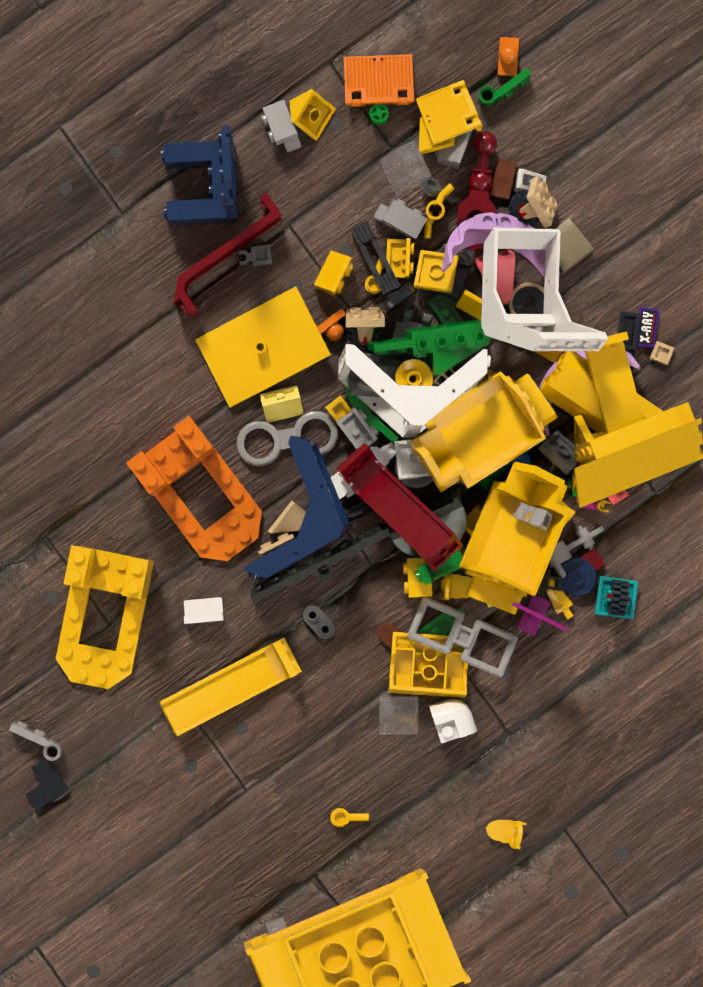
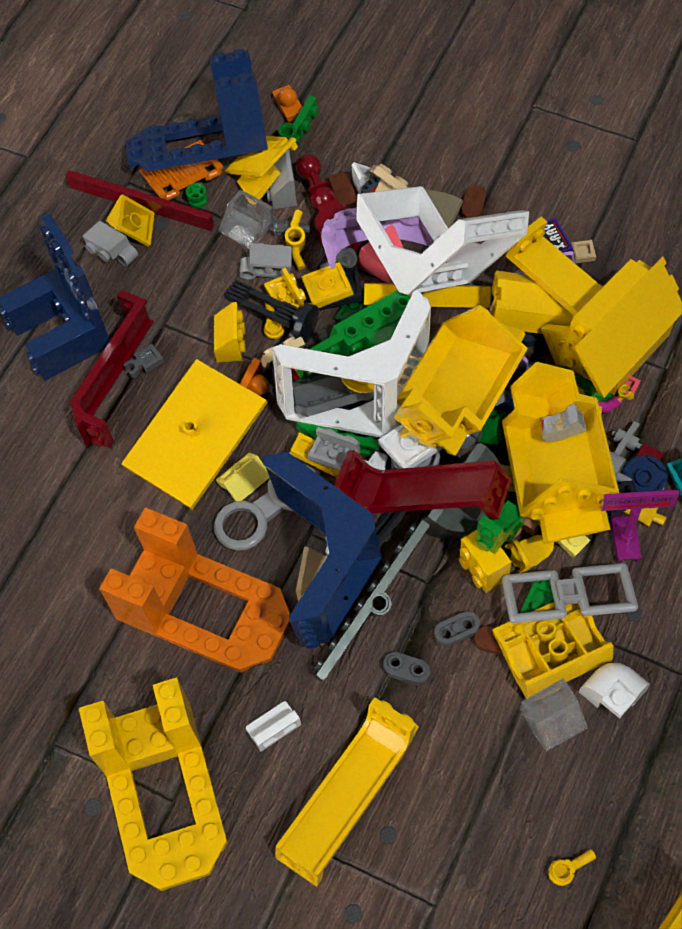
camera: 20 degrees left, 25 degrees down
none -> dark red tile [65,170,214,231]
none -> dark blue bracket [126,49,268,171]
none -> dark grey plate [434,612,480,647]
none -> copper tile [462,185,486,219]

